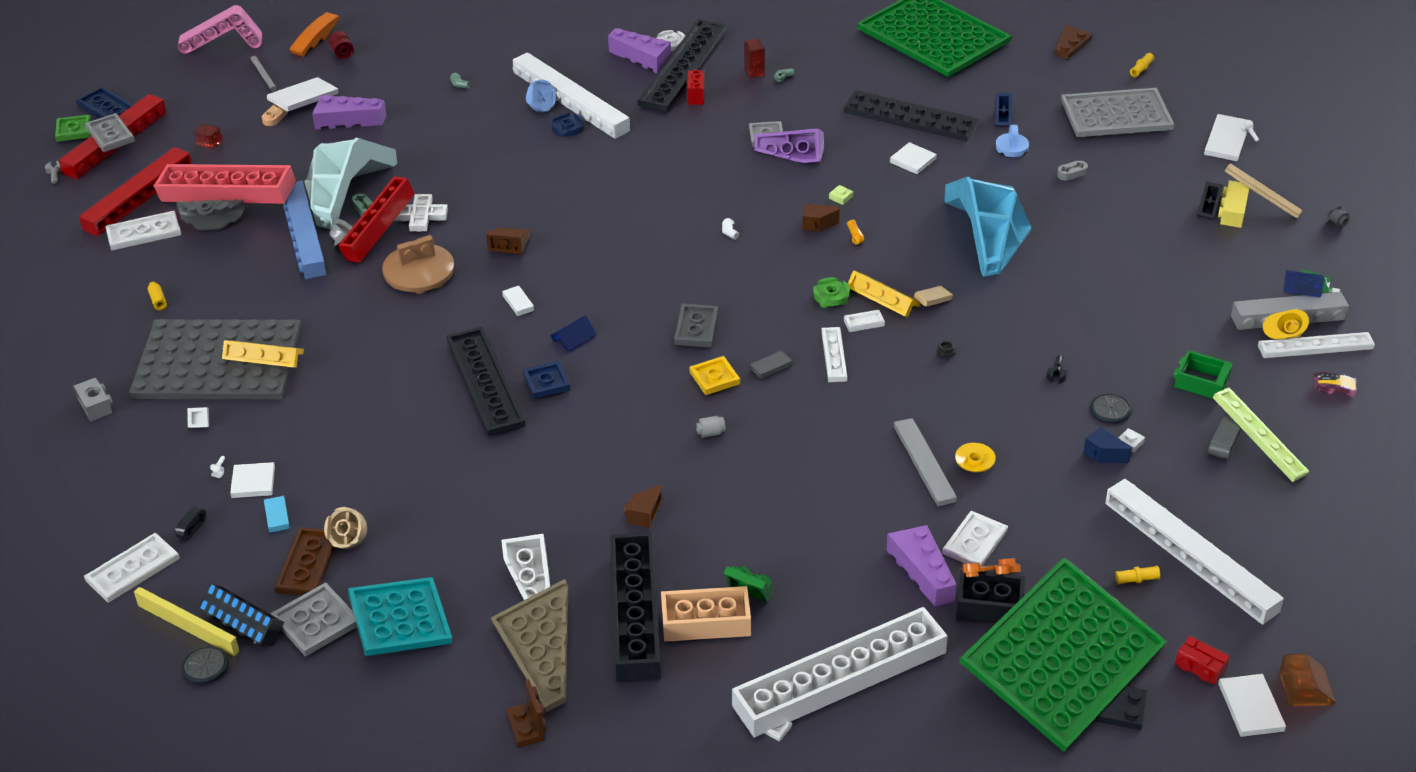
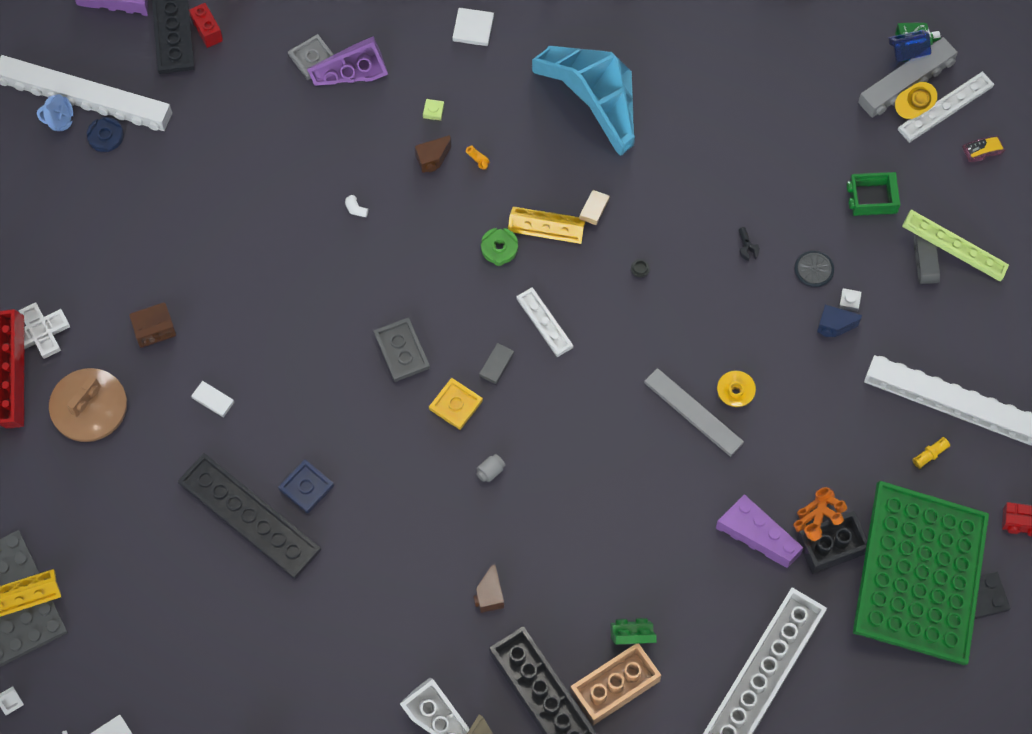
camera: 30 degrees left, 25 degrees up
clear blue panel [550,315,596,351] -> none
white tile [844,310,885,332] -> none
white tile [942,511,1008,566] -> none

